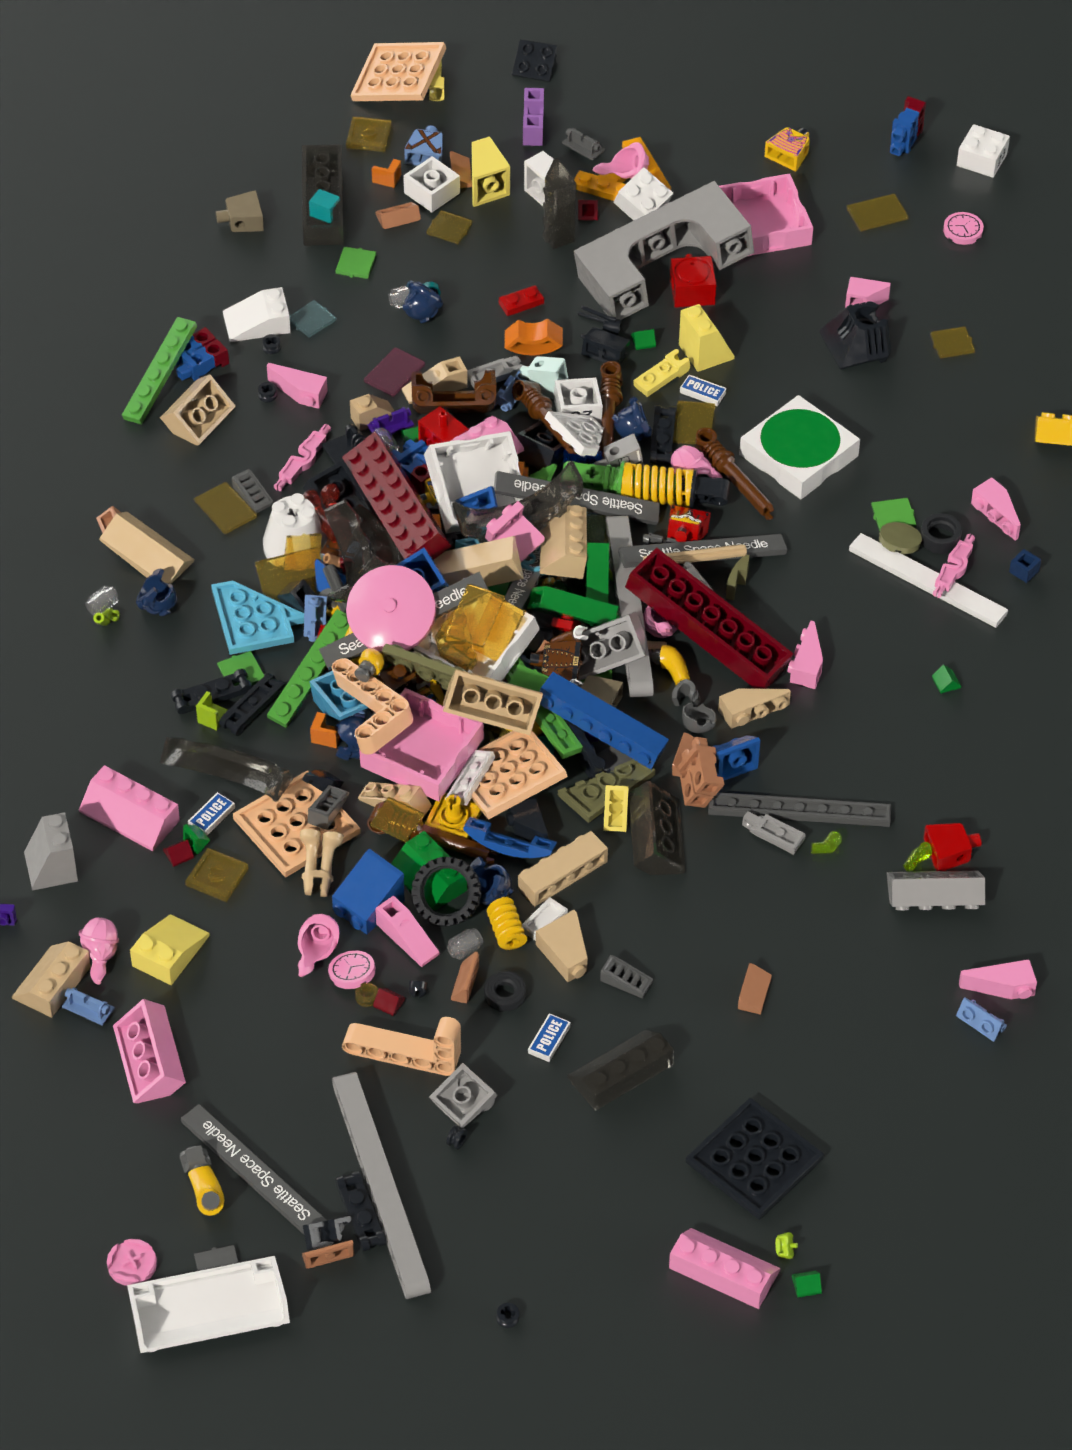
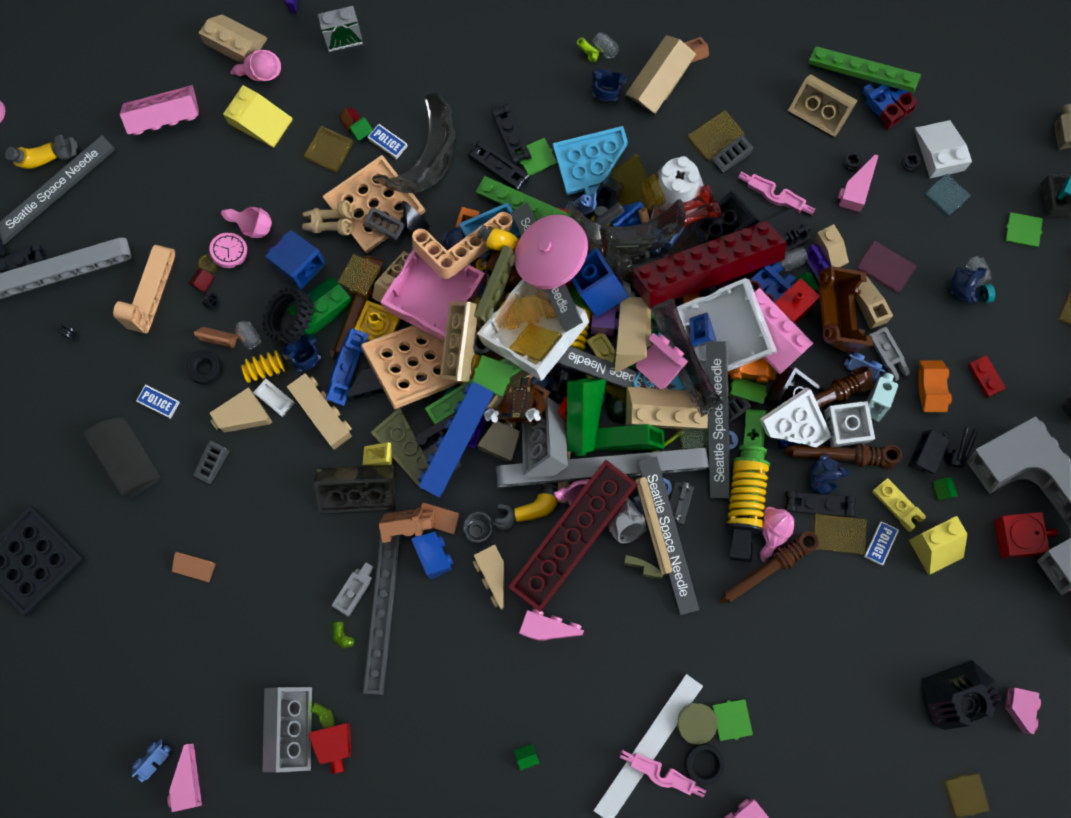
camera: 95 degrees right, 25 degrees up
medium blue hinge [62,987,115,1026] -> none
bright pink slope [79,765,180,851] -> none
lime panel [196,691,228,730] -> none
bright pink slope [376,895,439,967] -> none
light grey slope [429,1063,497,1128] -> none
white tile [445,750,495,806] -> none
clear yellow piece [446,584,505,648] -> none
light grey torso [594,434,644,470] -> none
red torso [667,505,711,542] -> none
tile [739,395,860,499] -> none

